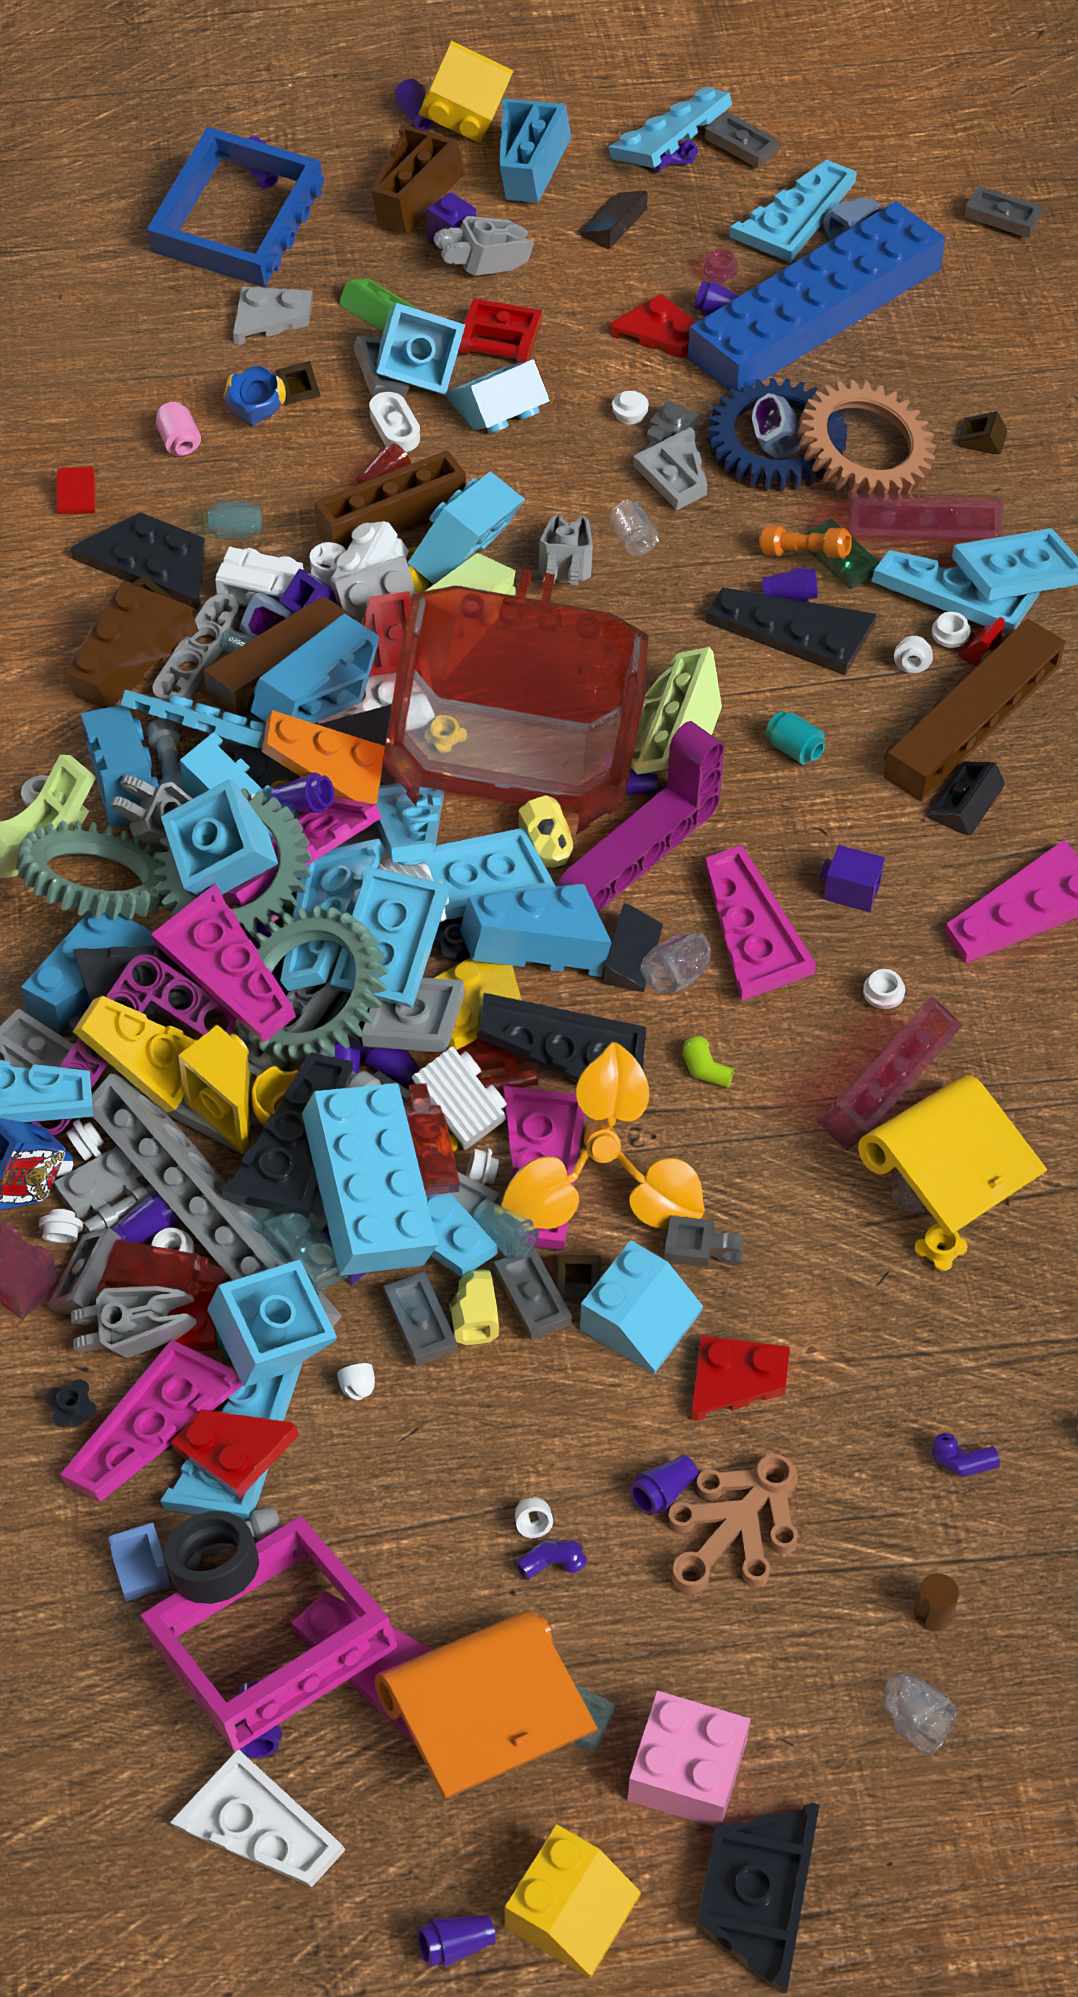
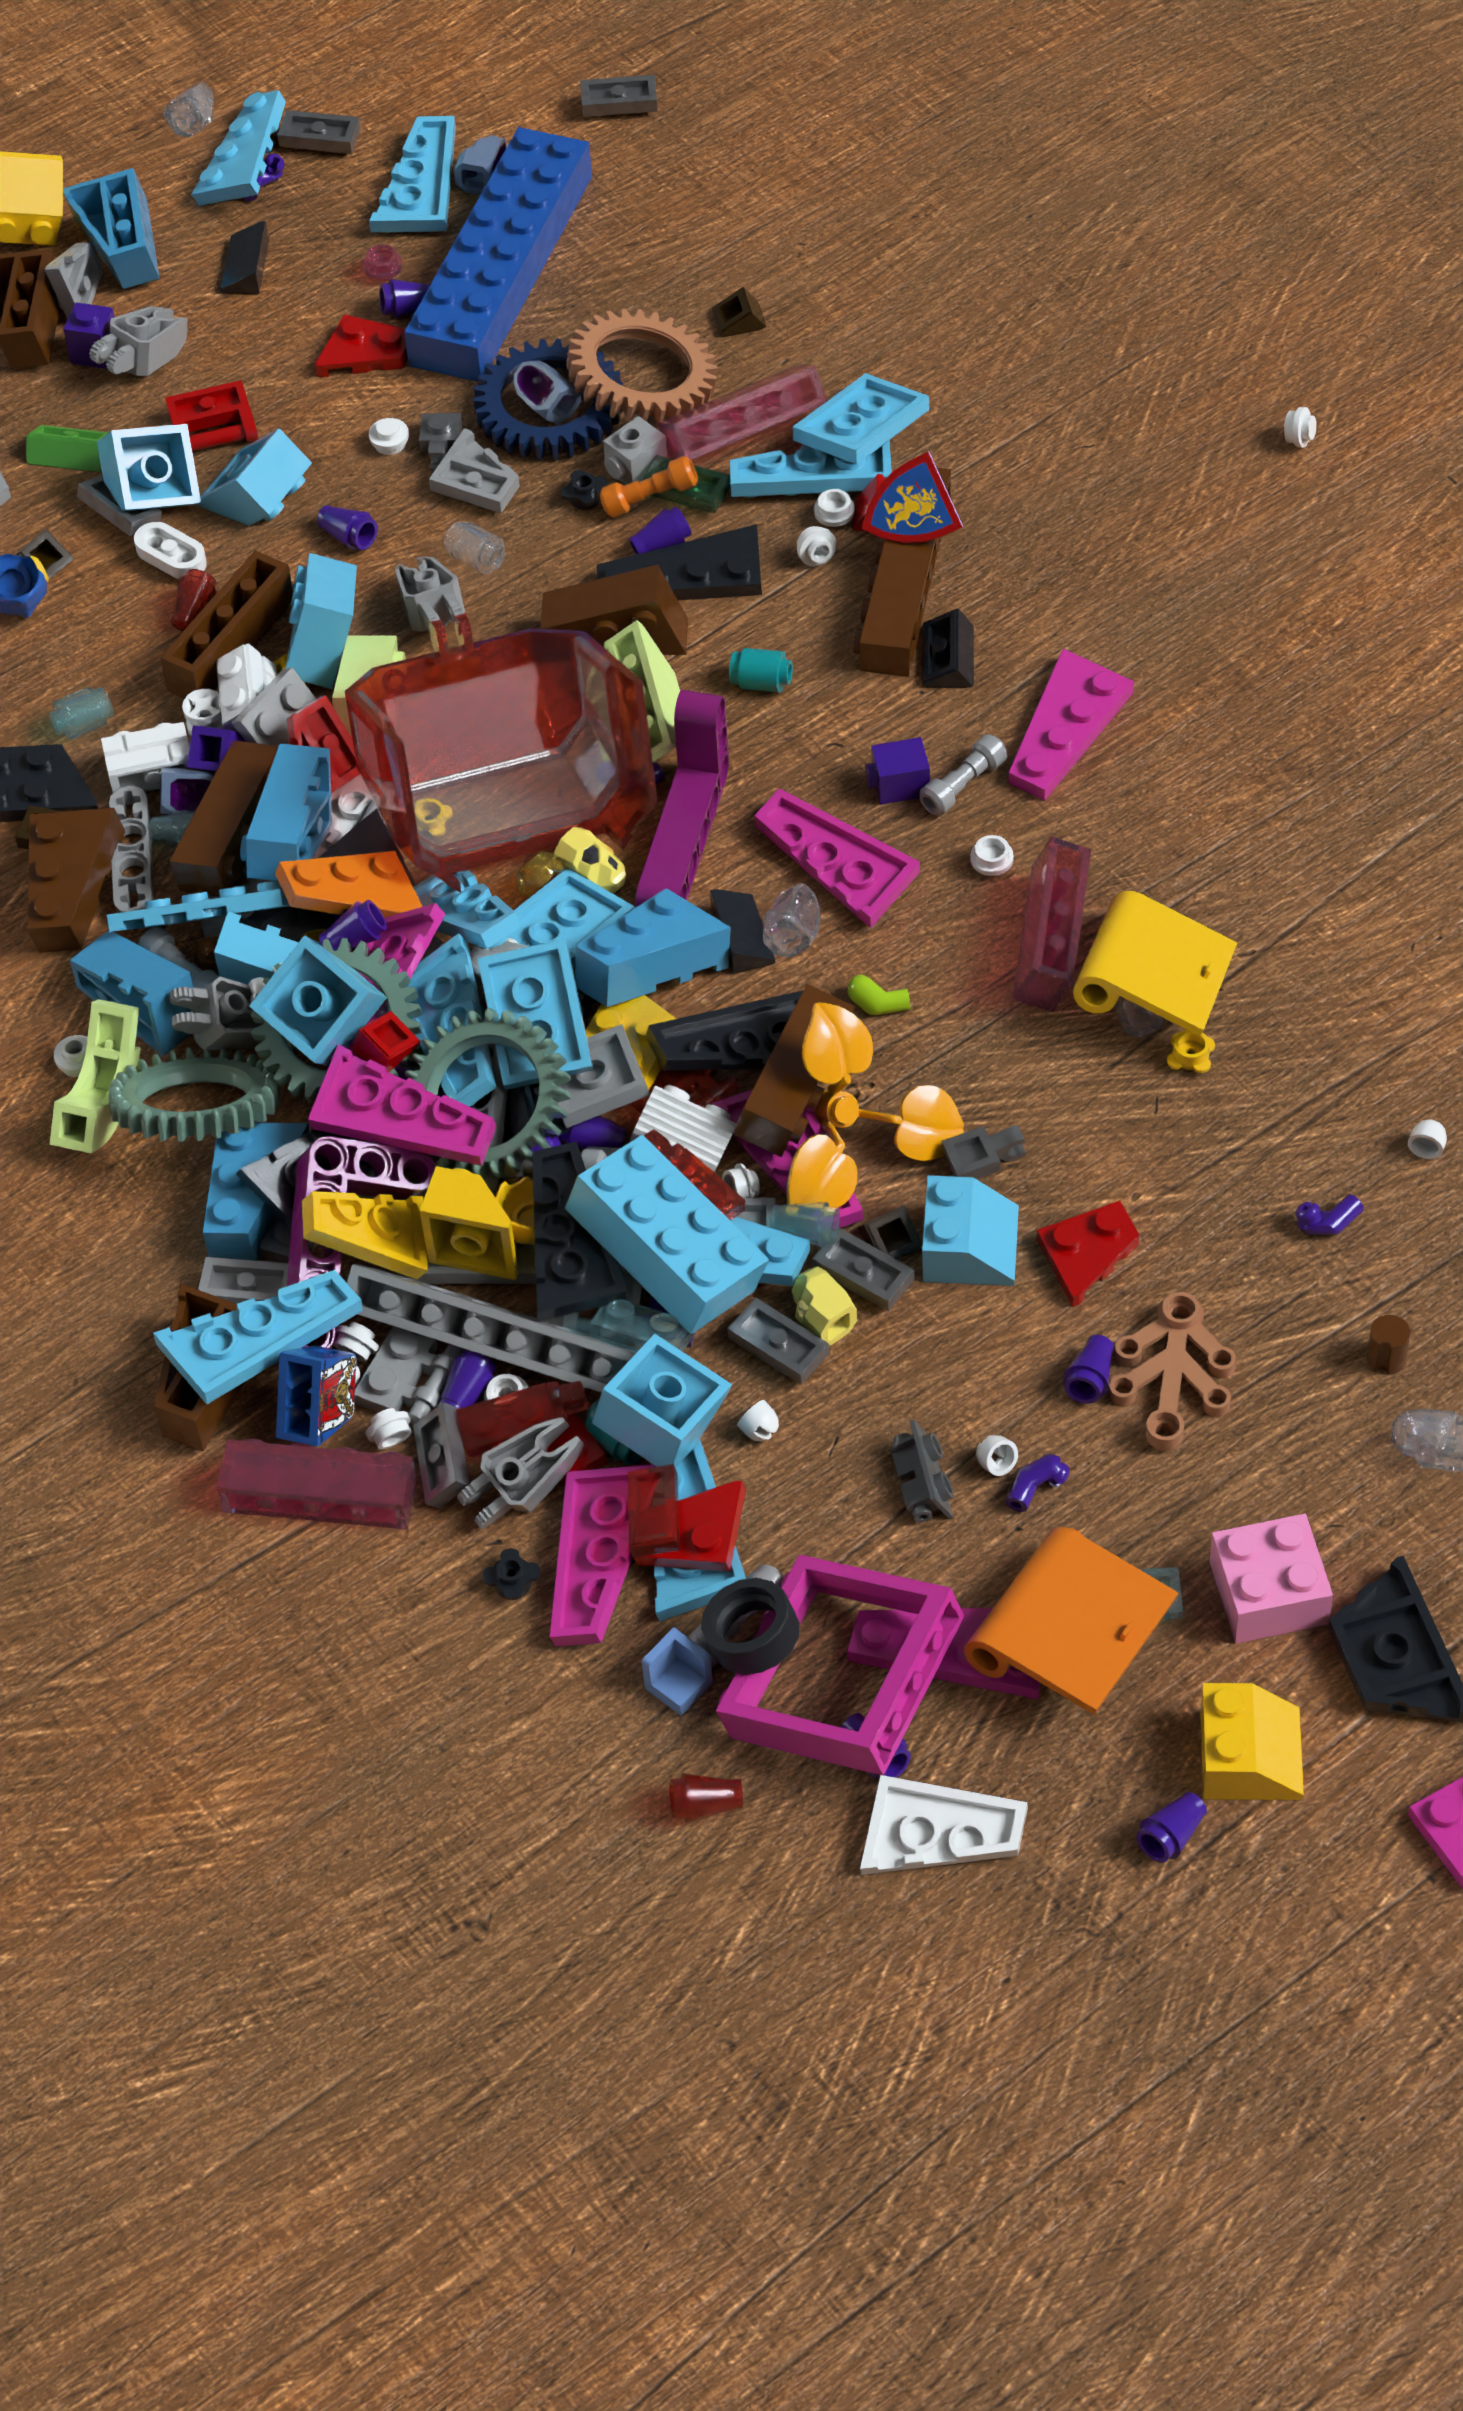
camera: 25 degrees left, 0 degrees up
none -> light grey wing [45,242,103,319]
none -> clear rock [163,80,215,137]
none -> dark purple cone [317,505,378,550]
none -> red slope [352,1011,421,1072]
none -> clear yellow plate [516,851,564,898]
none -> reddish brown wedge [540,564,688,656]
none -> black plate [561,470,608,510]
none -> light grey brick [603,416,668,484]
none -> clear red tile [627,1464,680,1558]
none -> clear red cone [669,1773,743,1823]
none -> reddish brown brick [733,984,855,1157]
none -> shield [861,451,963,543]
none -> dark grey hinge [891,1420,954,1522]
none -> light grey piece [920,734,1007,816]

